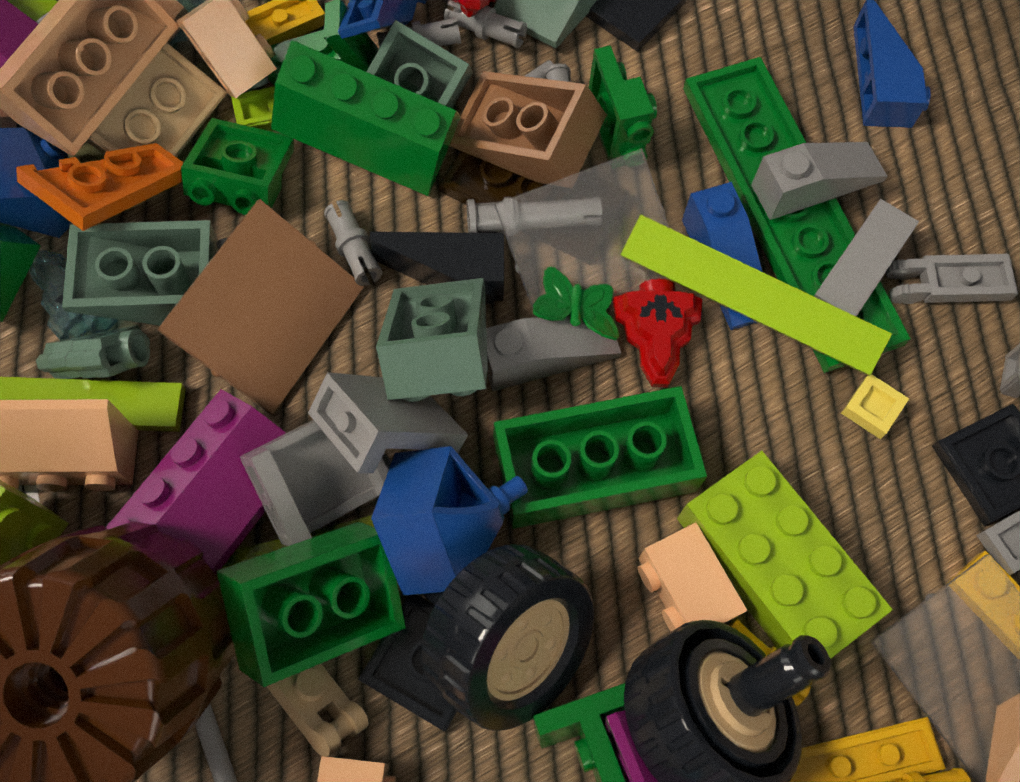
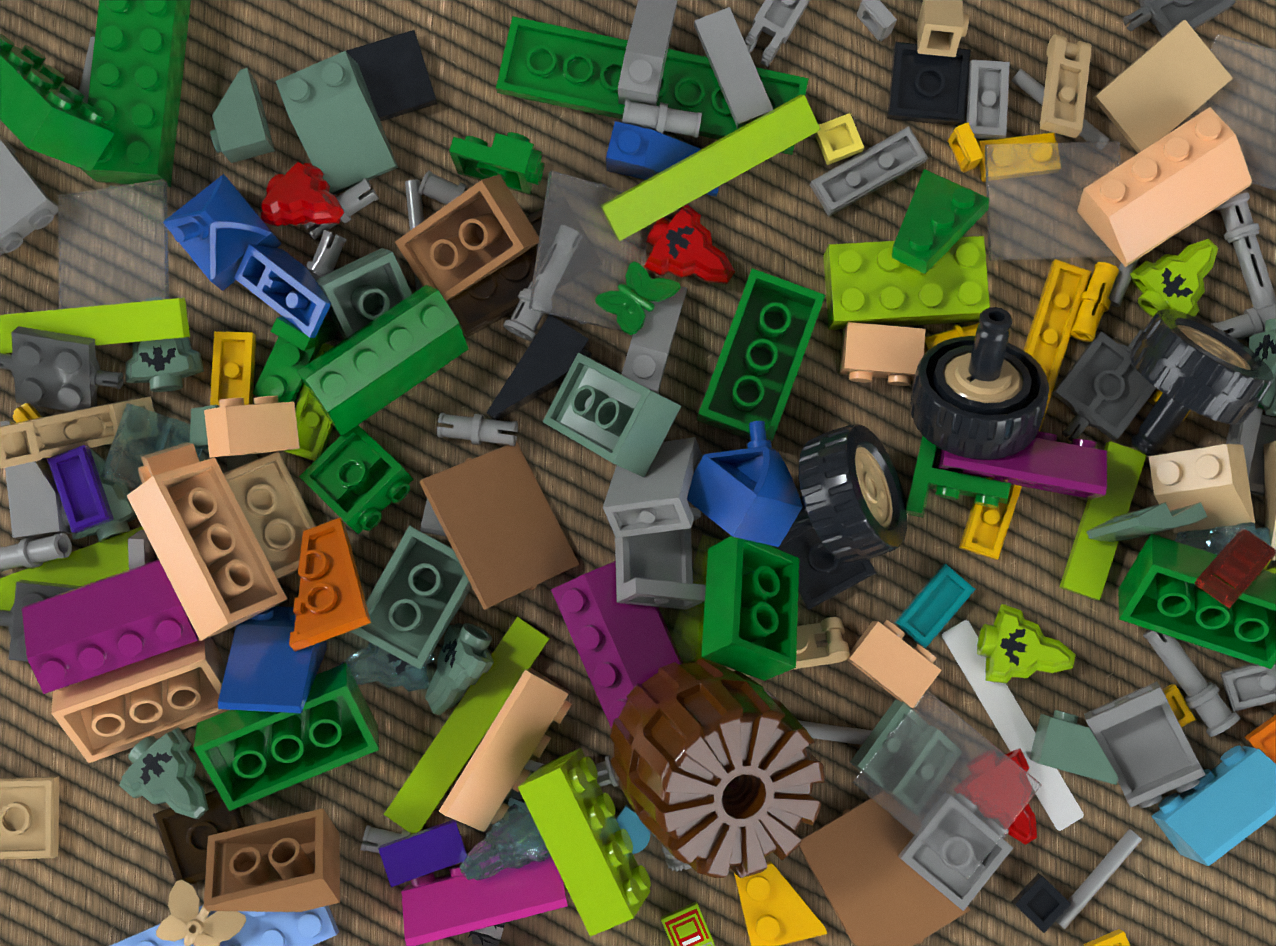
camera: 55 degrees left, 15 degrees up
none -> light grey pin [622,99,702,138]
none -> light grey tile [810,126,928,217]
none -> green wing [892,169,990,274]
none -> yellow tile [948,122,984,173]

